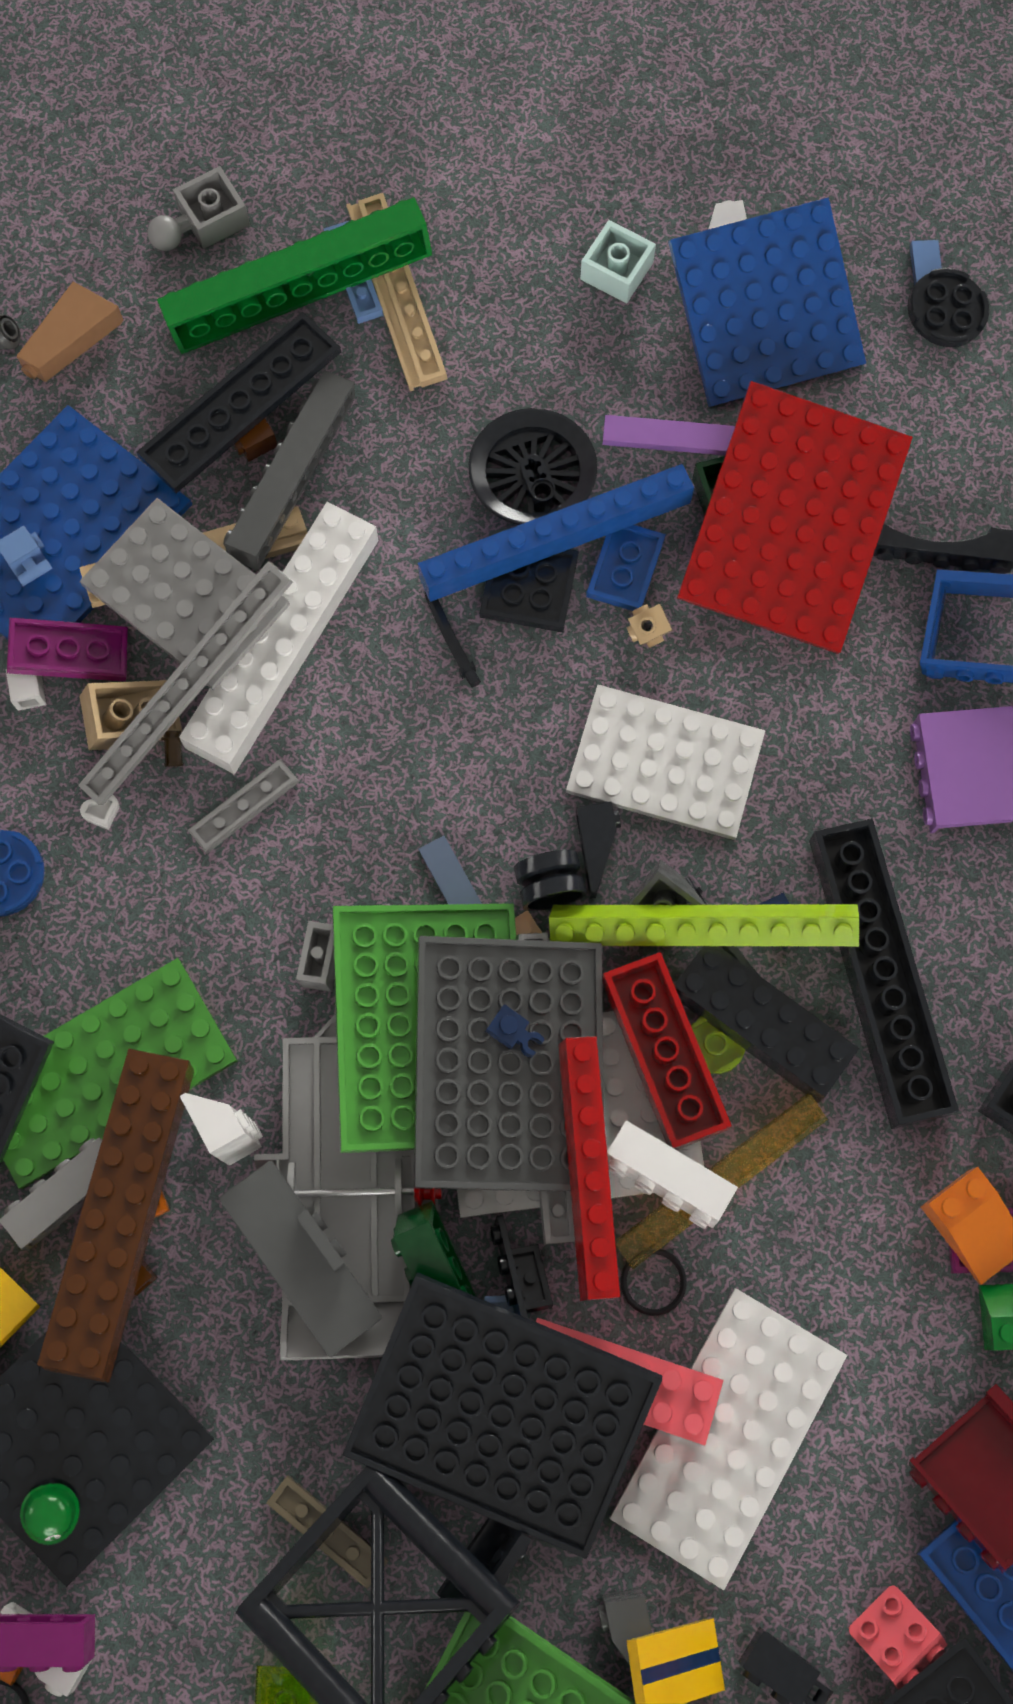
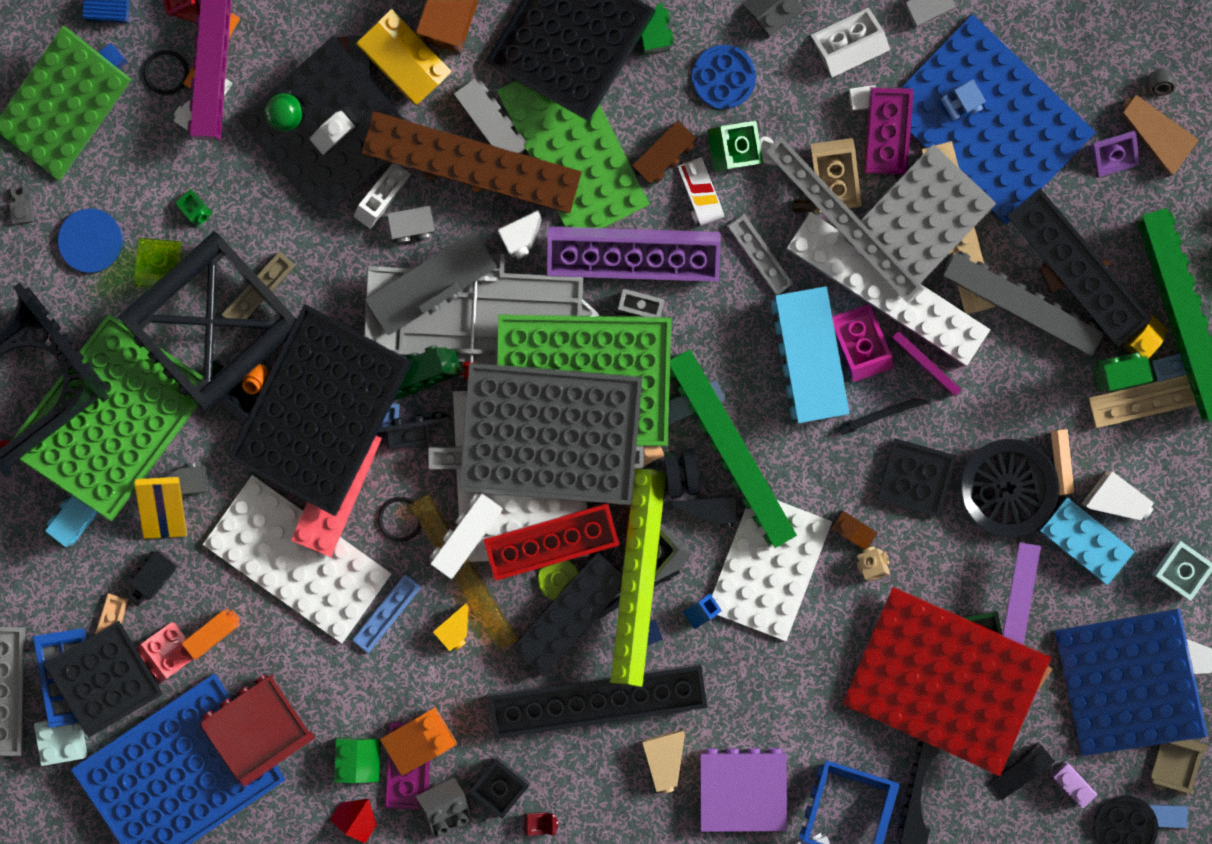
camera: 95 degrees right, 15 degrees up
blue brick [418,464,694,602] -> none
dark blue plate [485,1004,545,1058] -> none
red brick [558,1036,620,1301] -> none
blue plate [586,525,666,611] -> none
none -> green bracket [175,188,213,227]
none -> orange brick [182,609,240,660]
none -> orange brick [242,364,270,394]
none -> white slope [309,111,355,155]
none -> medium blue tile [352,574,422,654]
none -> white slope [353,163,411,229]
none -> light grey brick [388,206,435,243]
none -> yellow slope [433,603,469,651]
none -> medium lavender brick [547,227,721,282]
none -> reddish brown brick [632,120,696,185]
none -> tan slope [642,729,685,794]
none -> green brick [670,349,797,548]
none -> white door [678,157,724,226]
none -> blue brick [683,593,722,630]
none -> green slope [707,121,763,172]
none -> medium azure brick [770,286,849,423]
none -> reddish brown slope [830,510,878,549]
none -> dark pink slope [832,304,893,382]
none -> magenta tile [889,332,961,396]
none -> black slope [989,743,1055,800]
none -> medium azure brick [1038,497,1134,585]
none -> light nougat tile [1051,429,1074,495]
none -> lavender brick [1051,761,1098,808]
none -> white slope [1081,471,1154,520]
none -> medium lavender slope [1089,131,1140,177]
none -> green brick [1091,353,1153,392]
none -> yellow slope [1123,315,1168,358]
none -> dark tan panel [1149,739,1208,797]

